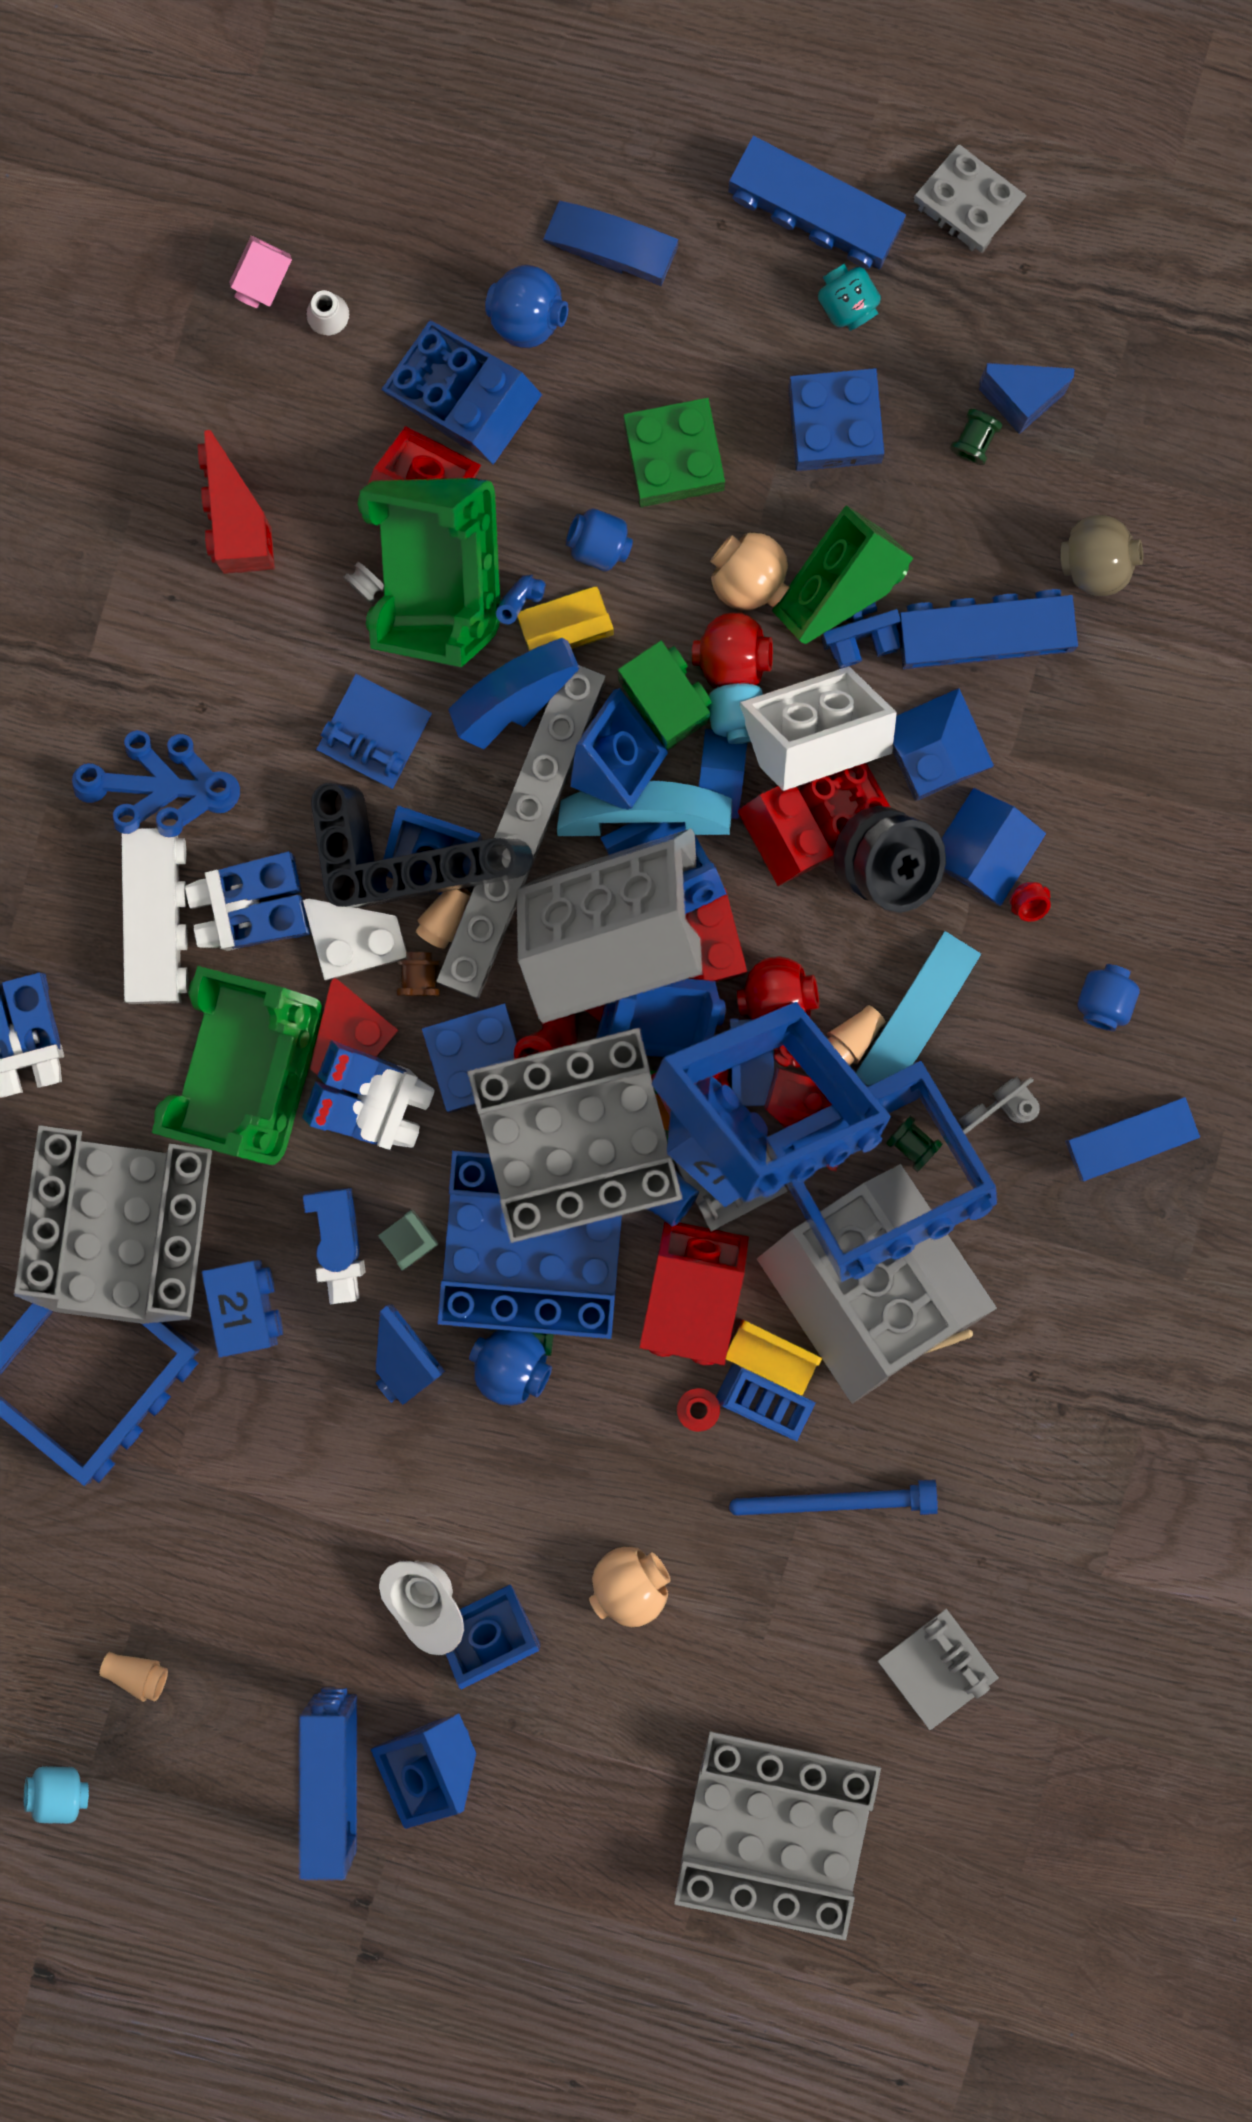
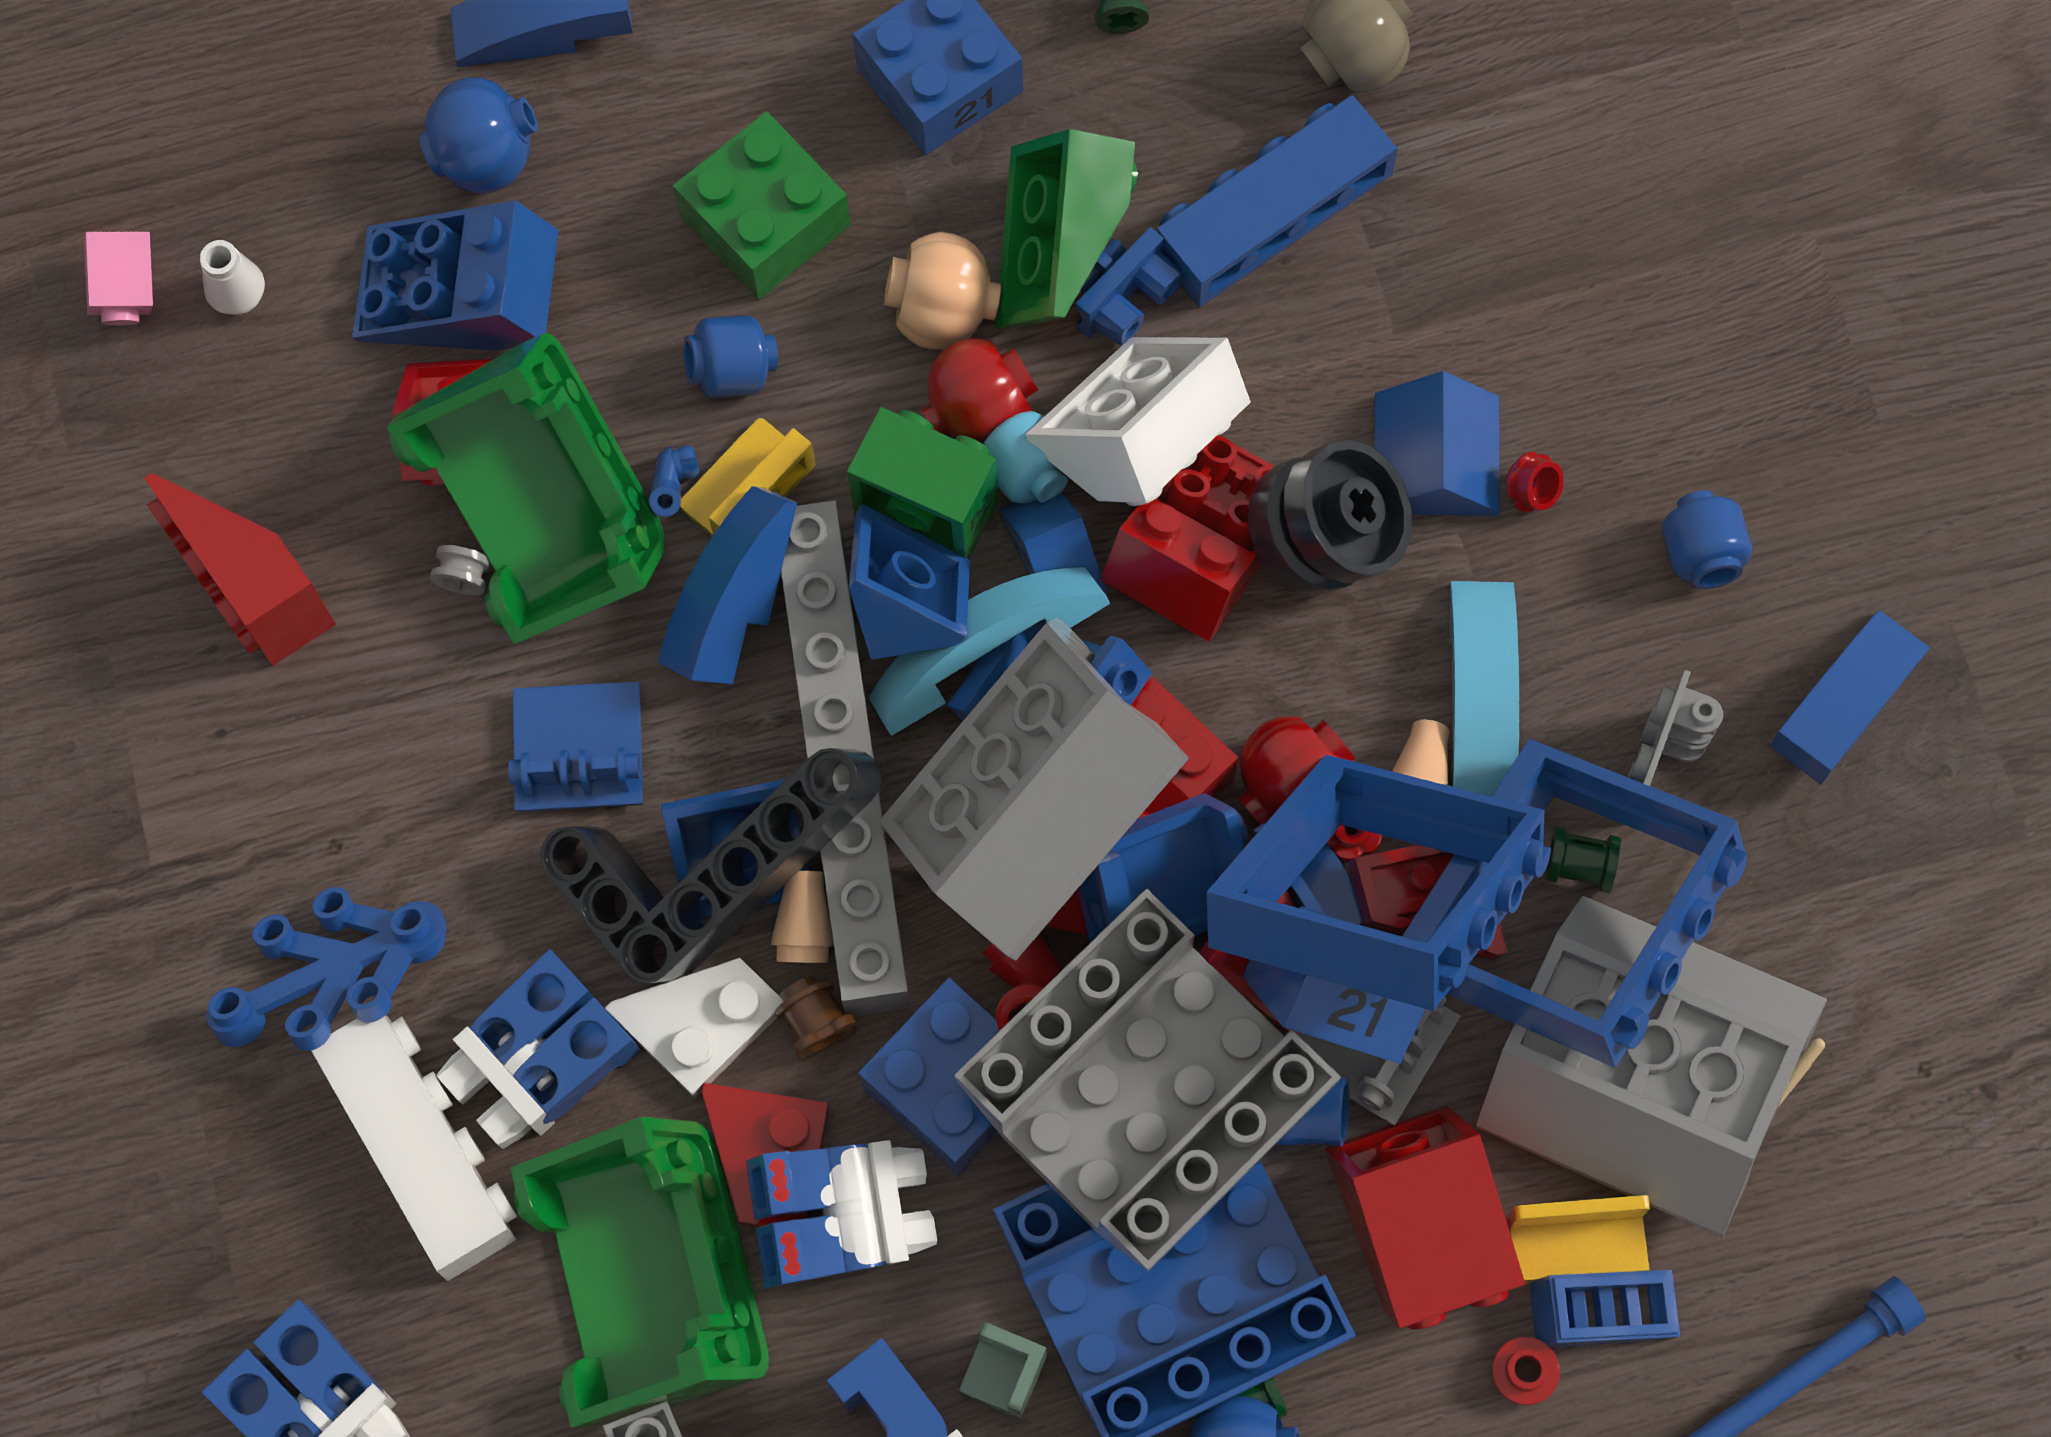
camera: 30 degrees left, 15 degrees down
blue slope [892,688,994,802] -> none

